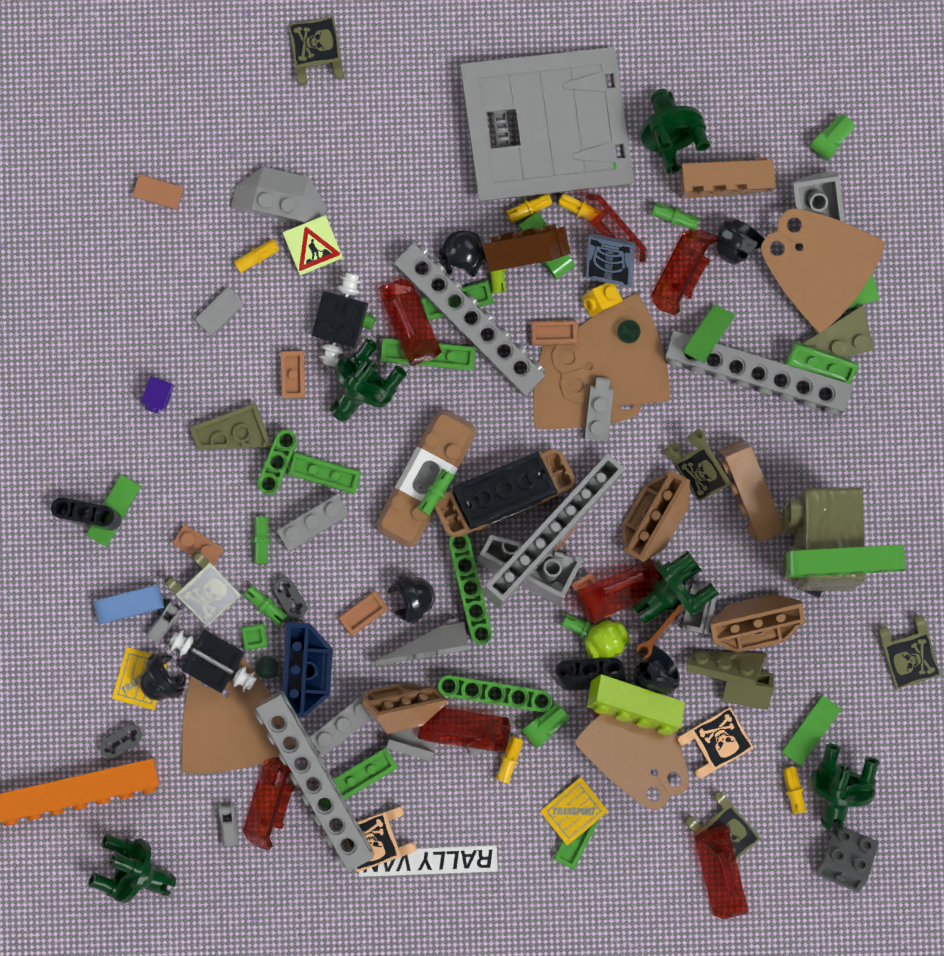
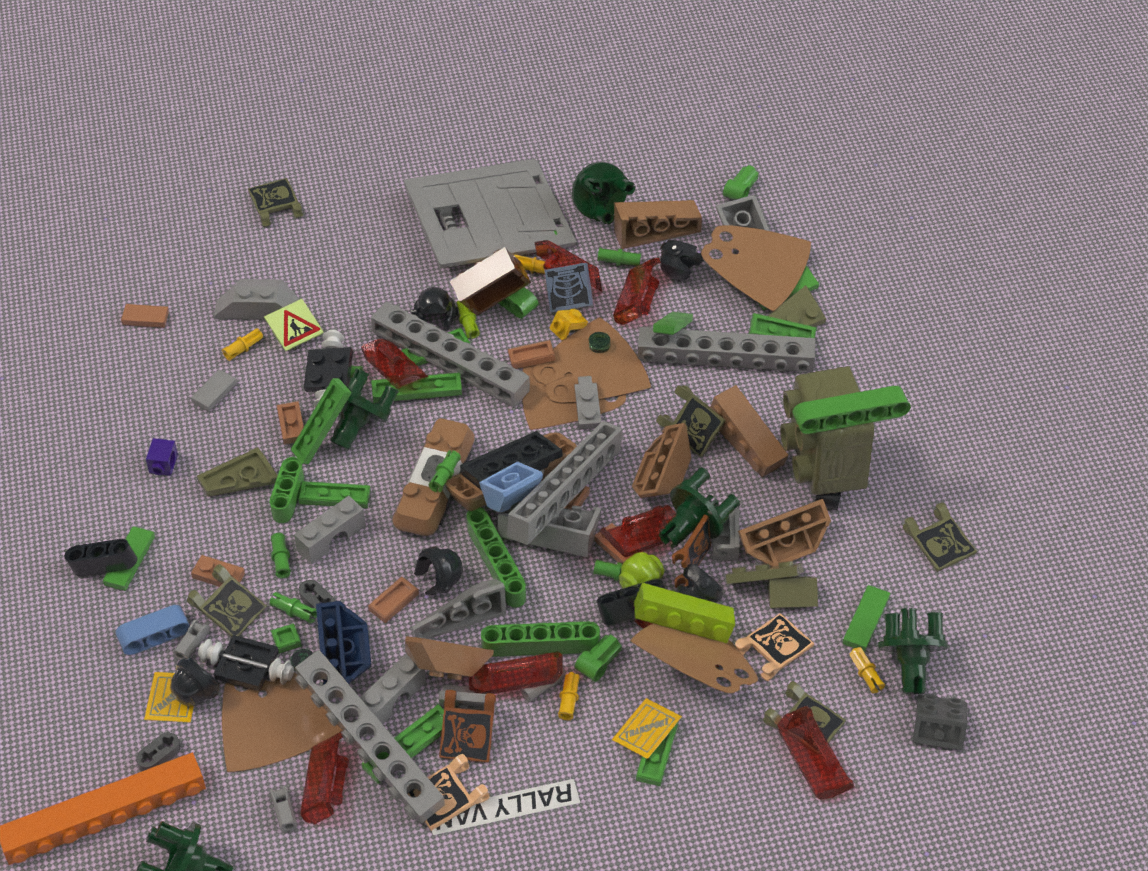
camera: 10 degrees left, 35 degrees down
none -> bright green plate [291,378,352,464]
none -> flag [439,690,496,762]
none -> light blue slope [479,462,543,512]

